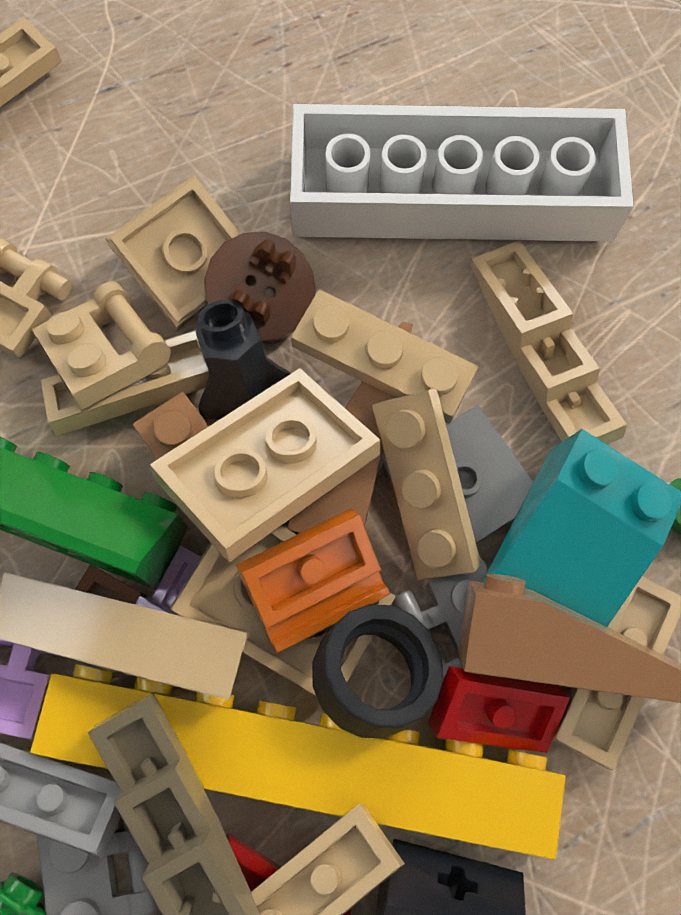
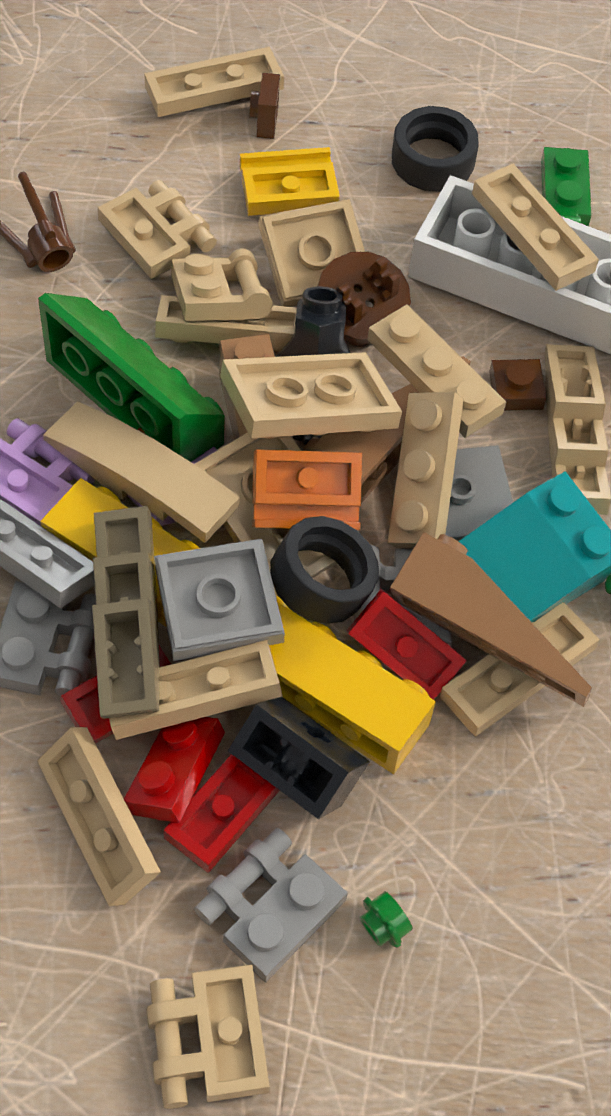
camera: 20 degrees right, 15 degrees down
none -> light grey plate [154,539,285,661]
none -> yellow plate [239,147,340,216]
none -> reddish brown plate [249,73,280,139]
none -> black tyre [392,106,479,192]
none -> tan plate [472,163,599,291]
none -> reddish brown plate [489,359,547,411]
none -> green plate [541,147,592,226]

